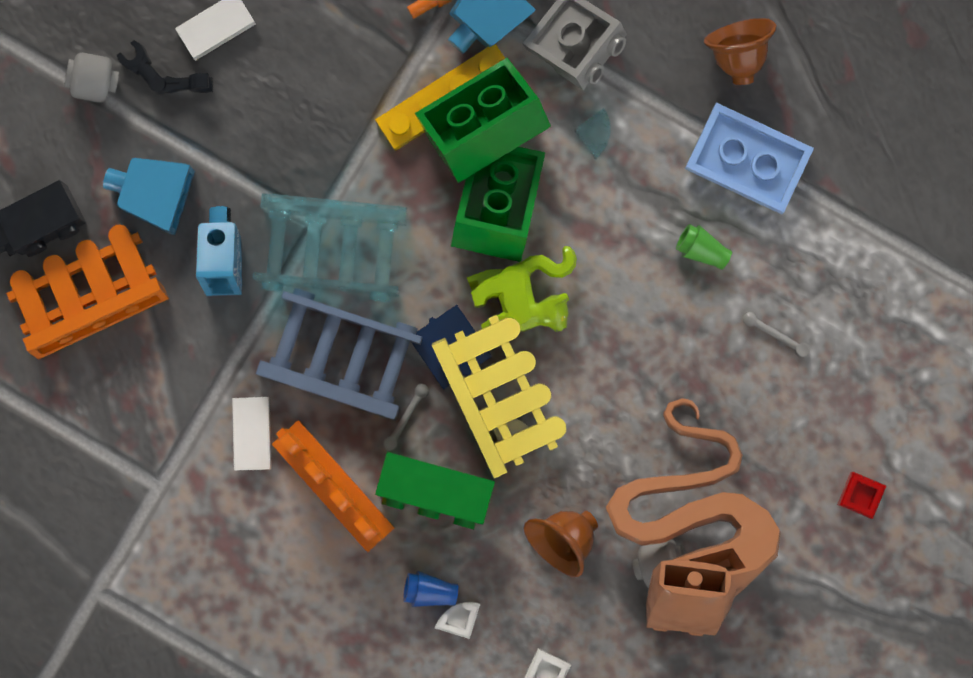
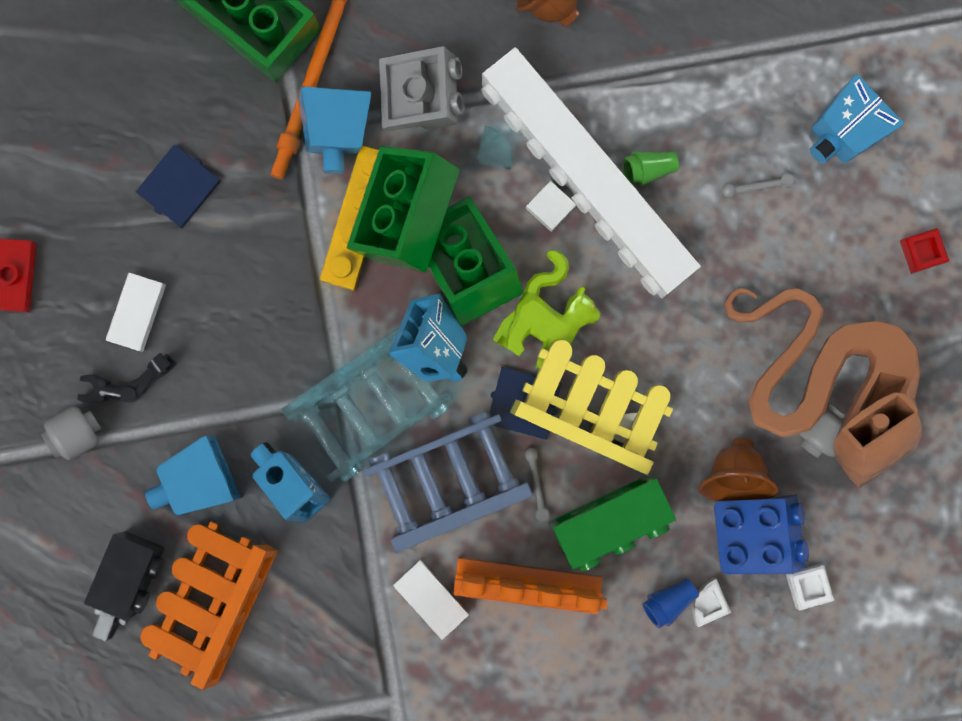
camera: 40 degrees left, 0 degrees up
light blue plate [685,102,814,214] -> none
none -> dark azure torso [389,294,468,382]
none -> white brick [481,47,701,299]
none -> white tile [526,180,577,232]
none -> blue bracket [714,494,809,574]
none -> dark azure torso [810,74,904,164]

